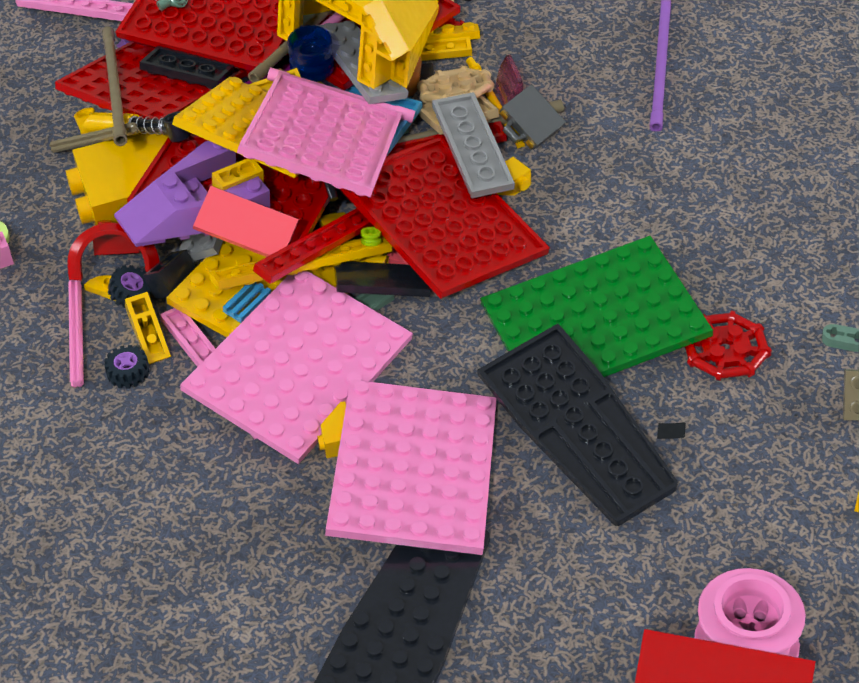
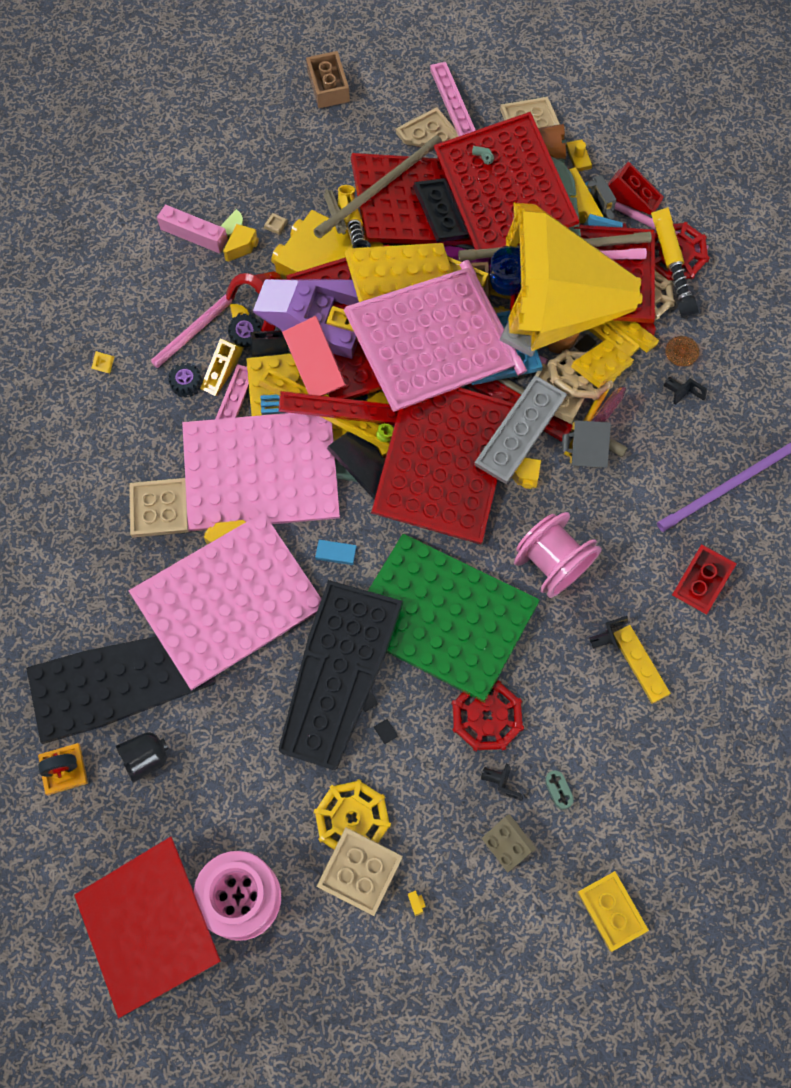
camera: 50 degrees right, 20 degrees up
none -> yellow tile [91,351,115,374]
none -> black cylinder [116,732,169,783]
none -> tan plate [130,478,189,538]
none -> yellow slope [223,224,259,262]
none -> tan tile [264,213,288,235]
none -> yellow plate [313,779,391,850]
none -> dark azure tile [315,540,357,565]
none -> tan plate [316,827,403,916]
none -> tan plate [396,107,458,147]
none -> black bracket [481,763,523,801]
none -> bright pink wheel [514,512,601,598]
none -> yellow plate [571,339,634,388]
none -> black bracket [589,616,628,651]
none -> yellow plate [613,625,671,704]
none -> black bracket [664,377,707,405]
none -> clear orange wheel [665,336,699,366]
none -> red slope [672,544,737,615]

